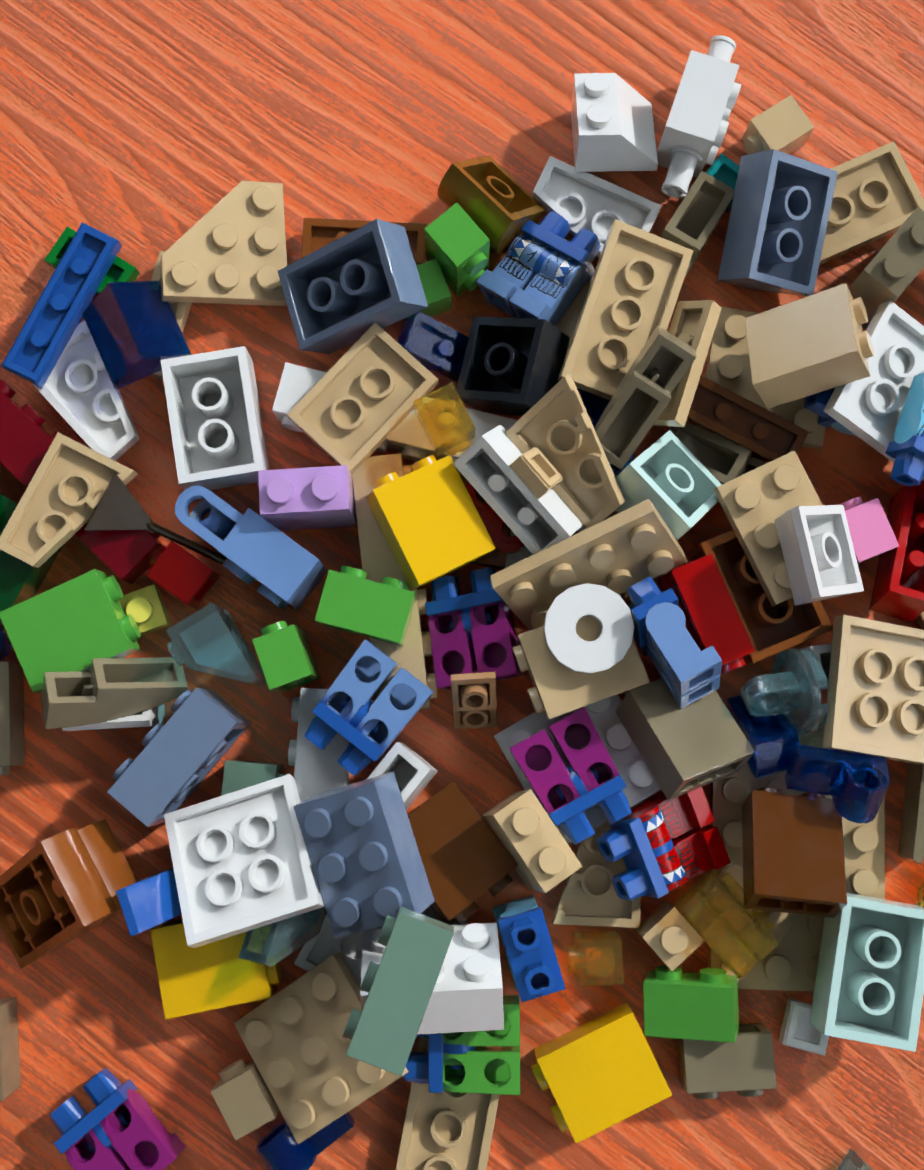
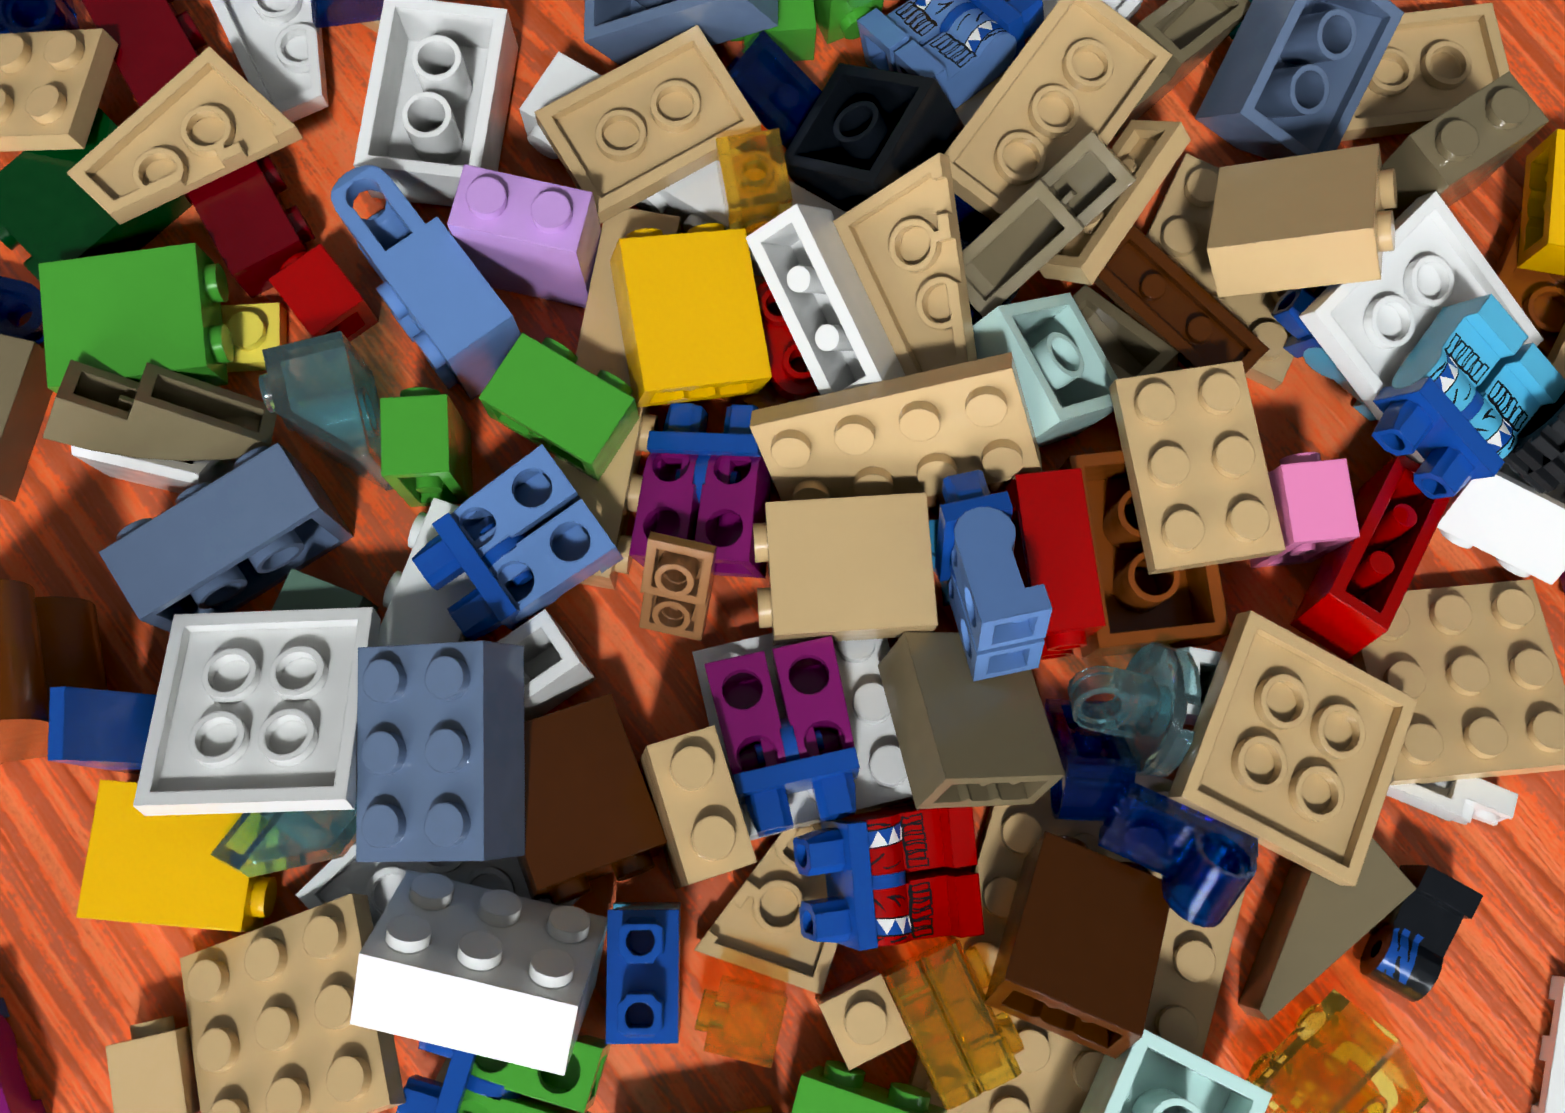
camera: 10 degrees right, 5 degrees down
dark brown piece [84,473,227,564] -> none
sand green brick [342,906,454,1077] -> none
tan tile [509,447,563,499] -> none
white tile [543,583,634,674] -> none
white slope [775,505,864,606] -> none

